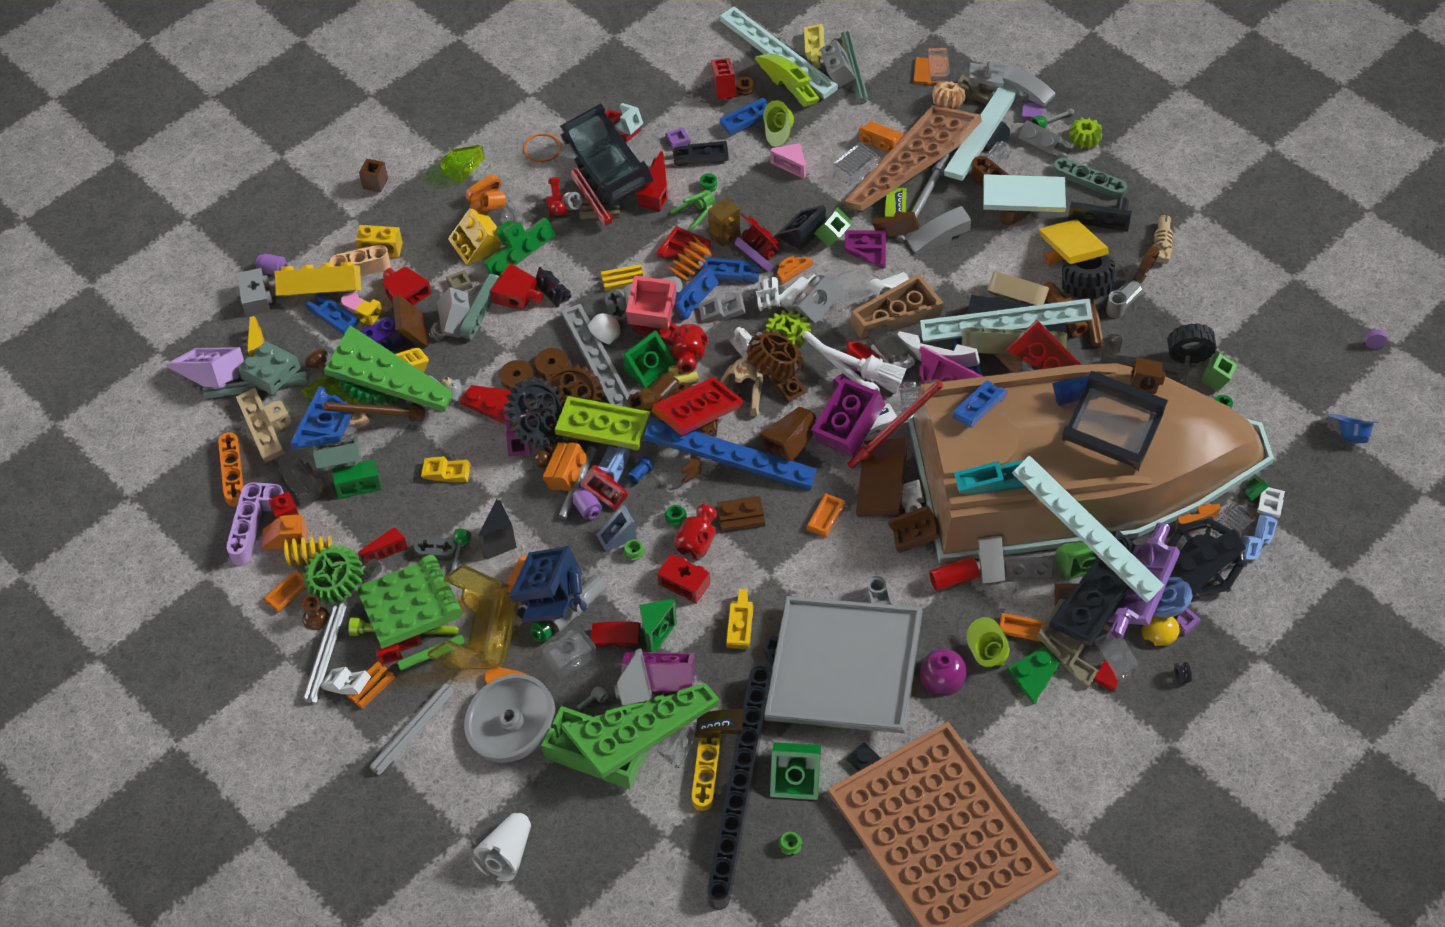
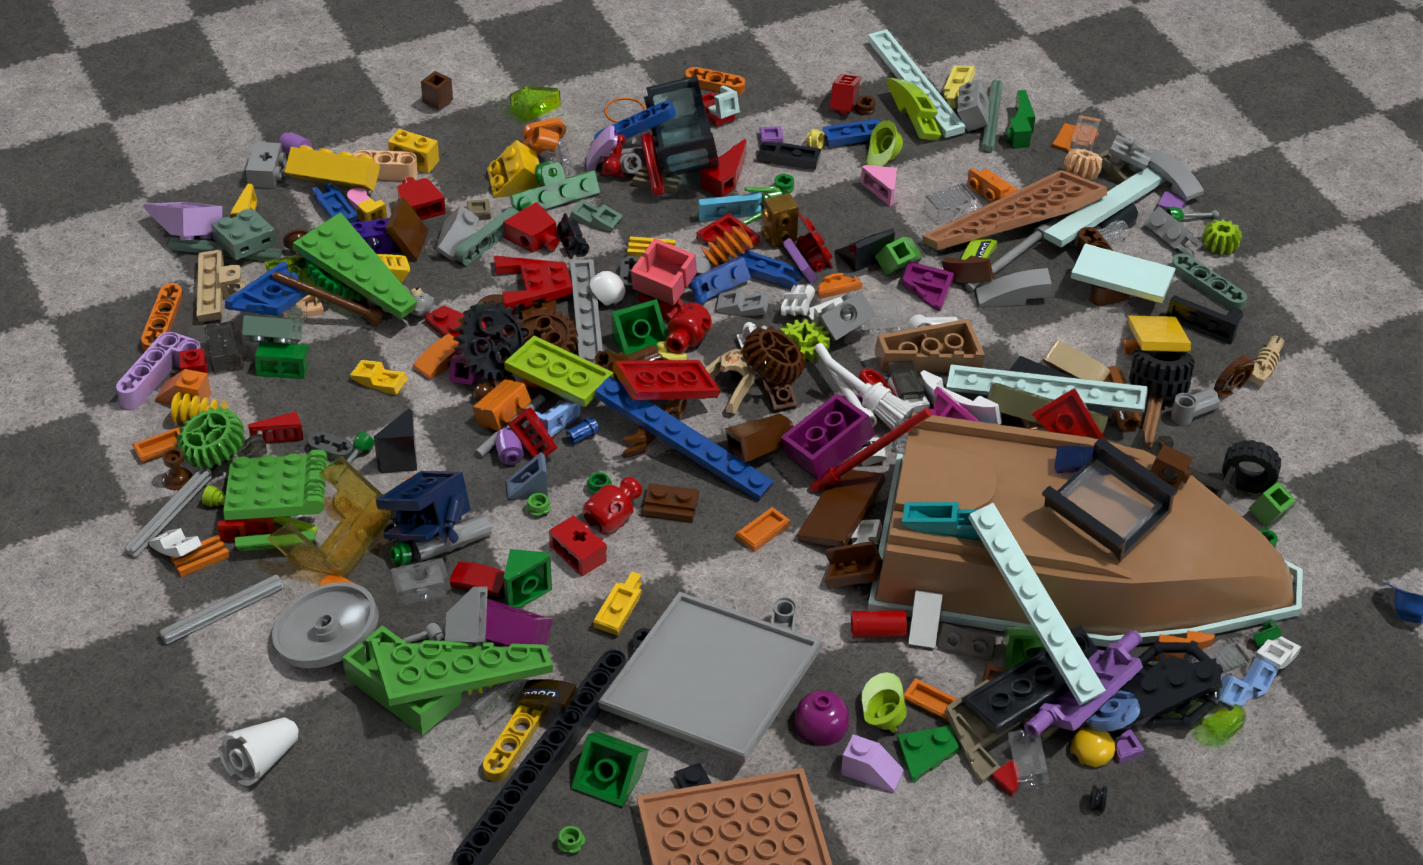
camera: 15 degrees right, 10 degrees down
blue plate [953,380,1007,428] -> none
none -> orange slope [413,333,459,380]
none -> red wing [494,256,573,310]
none -> sand green slope [569,199,623,231]
none -> lavender slope [586,125,618,171]
none -> blue beam [594,101,676,140]
none -> orange beam [685,67,745,95]
none -> medium azure plate [698,192,762,222]
none -> light yellow plate [806,129,825,149]
none -> lavender slope [841,734,904,793]
none -> green slope [1005,90,1035,149]
none -> clear neon green hair [1201,704,1246,740]

